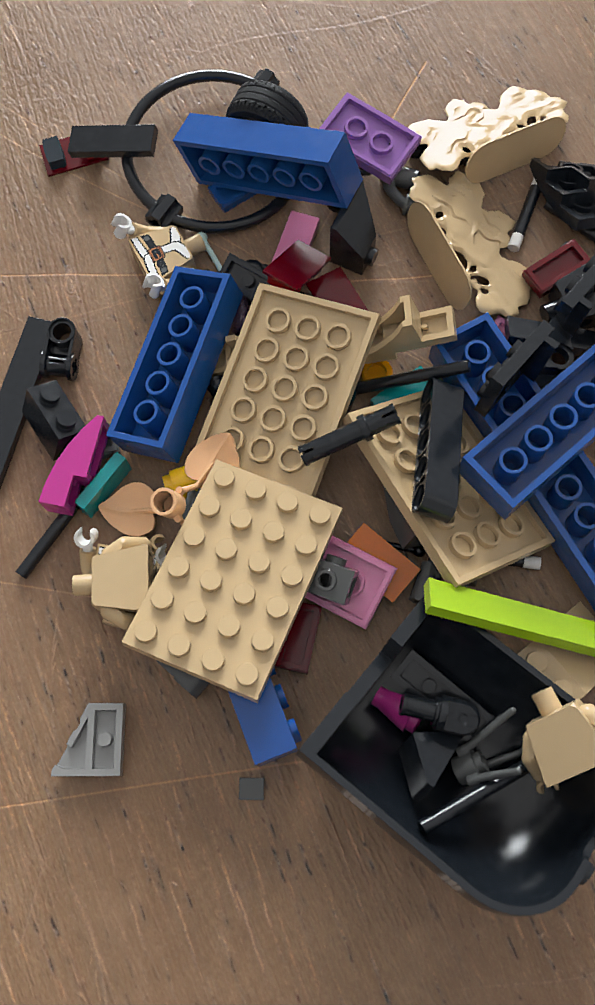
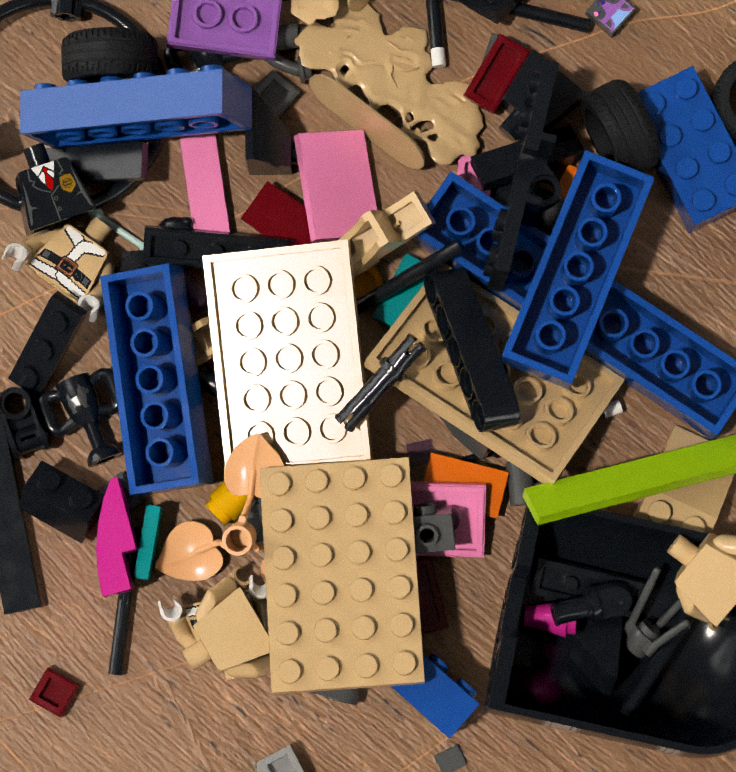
camera: 30 degrees left, 10 degrees up
dark red piece [262,240,331,292] -> none
none -> black plate [8,291,88,399]
none -> black torso [15,143,96,236]
none -> black piece [37,368,122,467]
none -> black tile [46,142,148,184]
none -> dark grey tile [255,70,300,118]
none -> bright pink tile [294,130,377,242]
none -> window [406,439,434,466]

